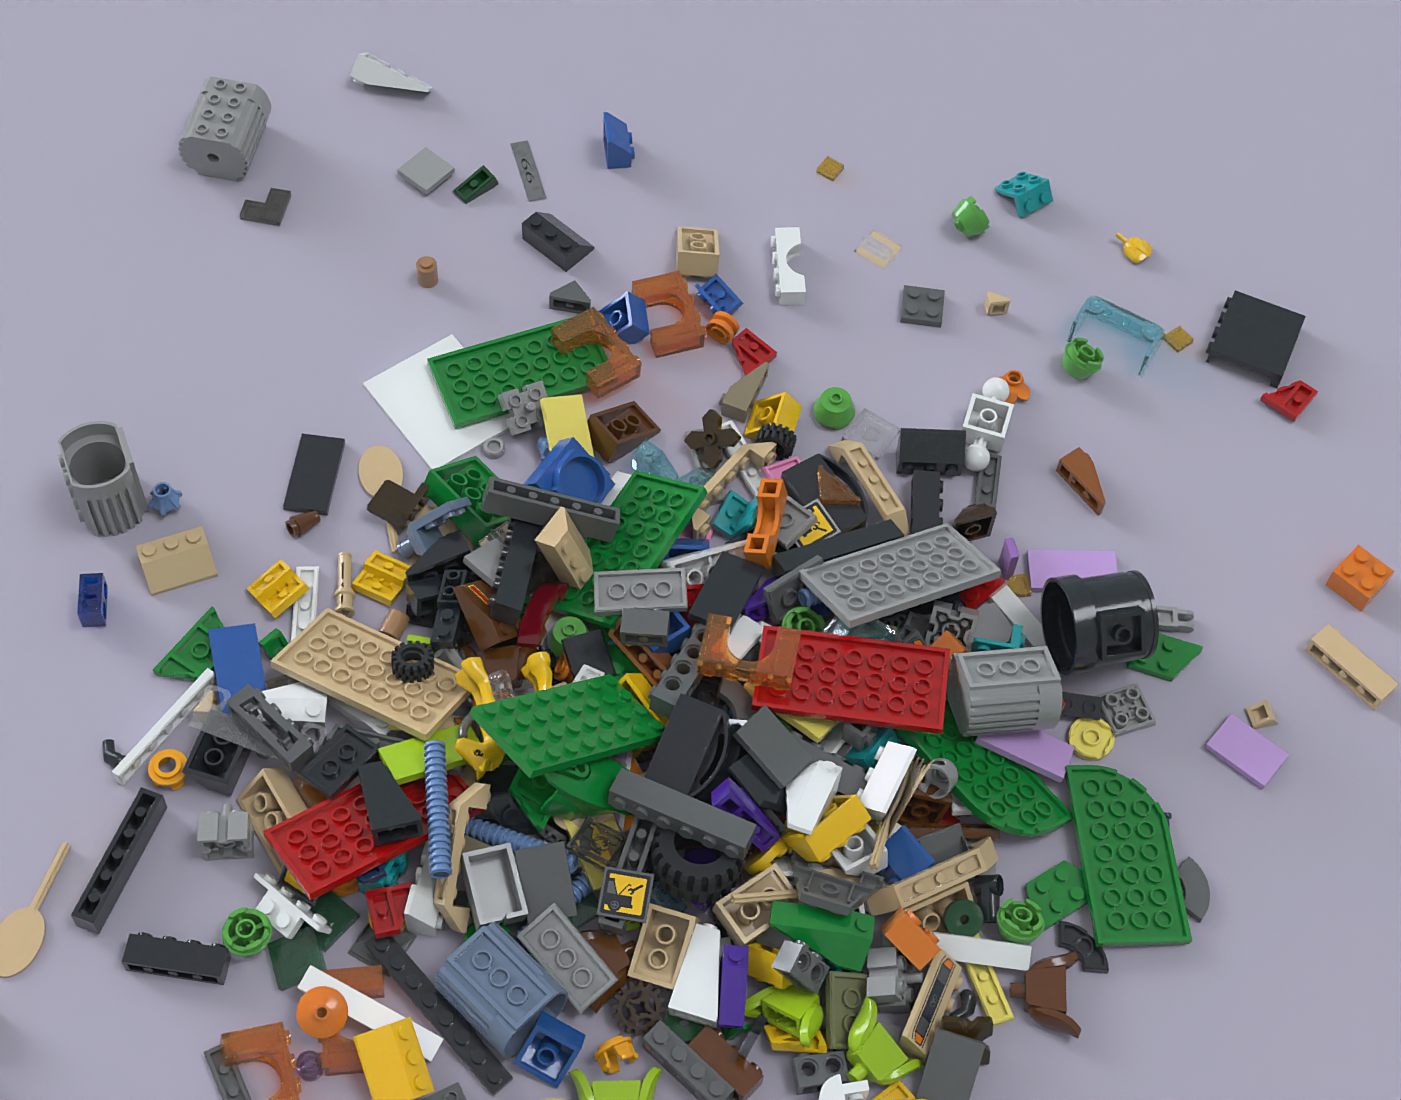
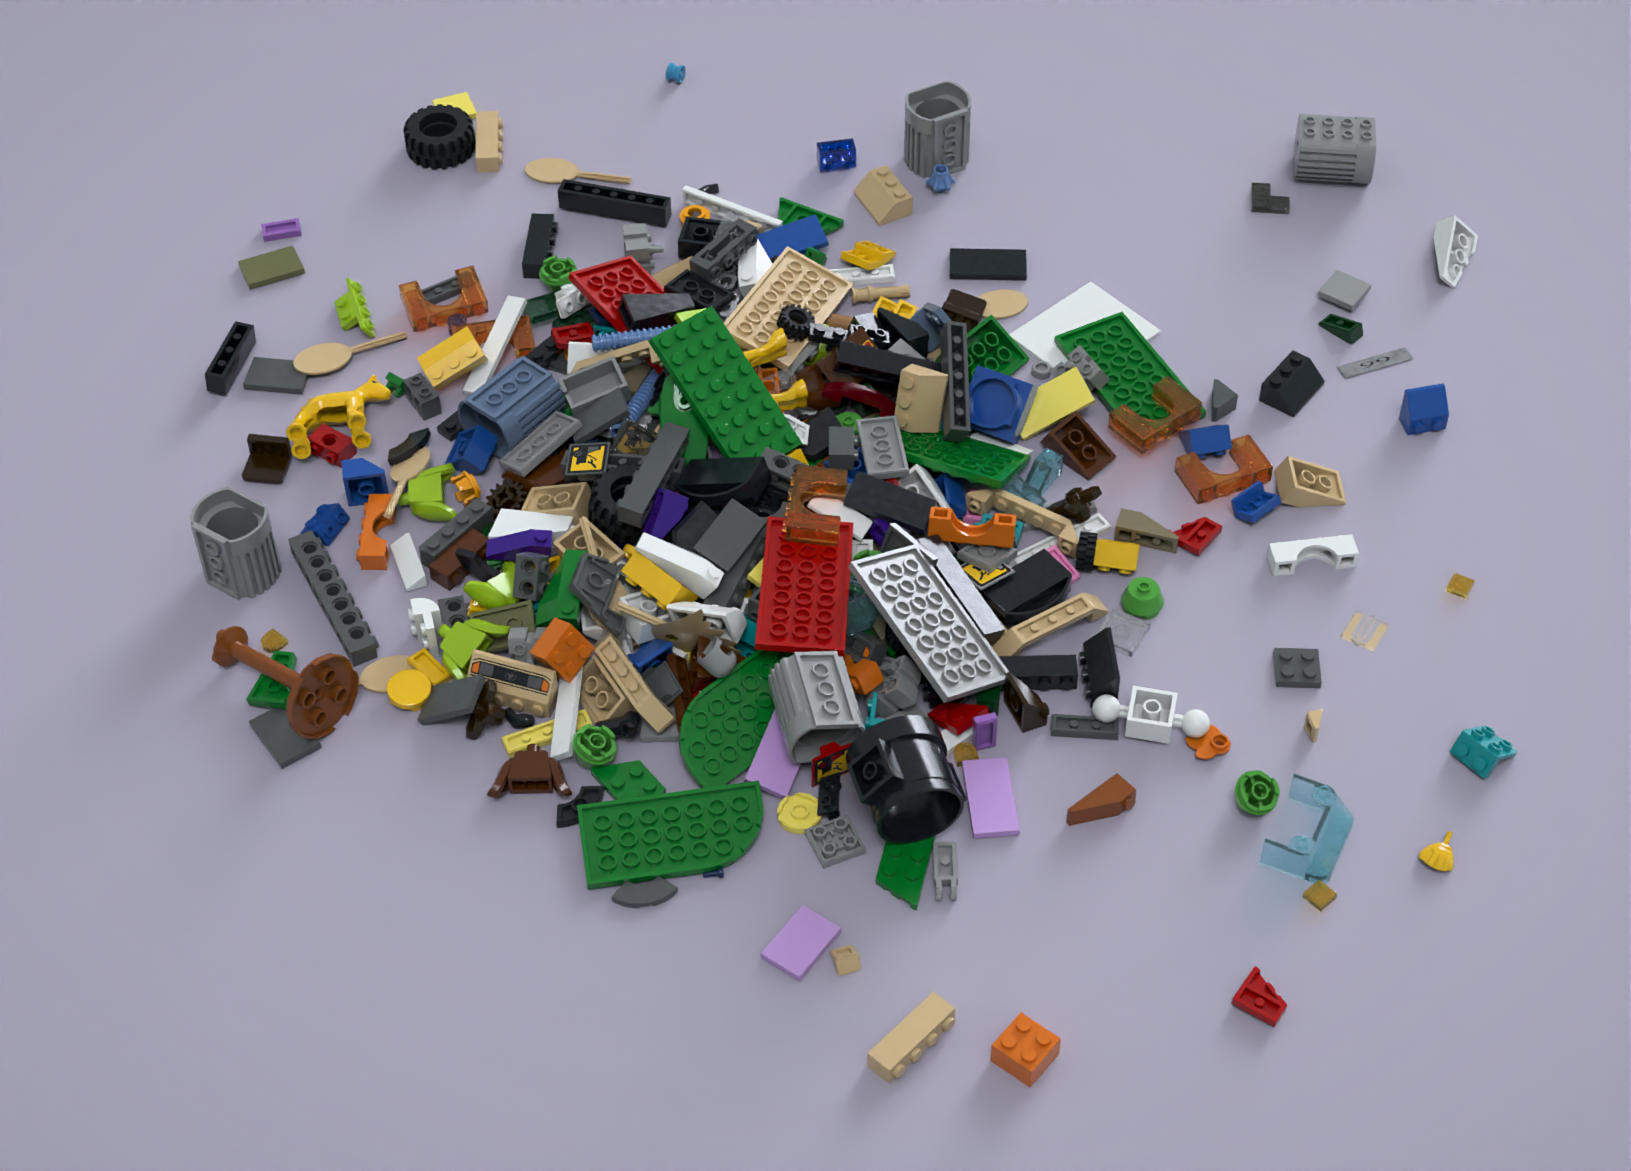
camera: 90 degrees right, 10 degrees down
reddish brown cone [285,510,321,537] -> none
orange dish [296,986,348,1038] -> none
medium nougat brick [416,256,438,288] -> none
orange wheel [706,311,740,344] -> none
clear orange tile [818,465,861,505] -> none
dark green piece [943,898,983,937] -> none
bright green cone [952,196,990,237] -> none
black panel [1205,290,1306,388] -> none

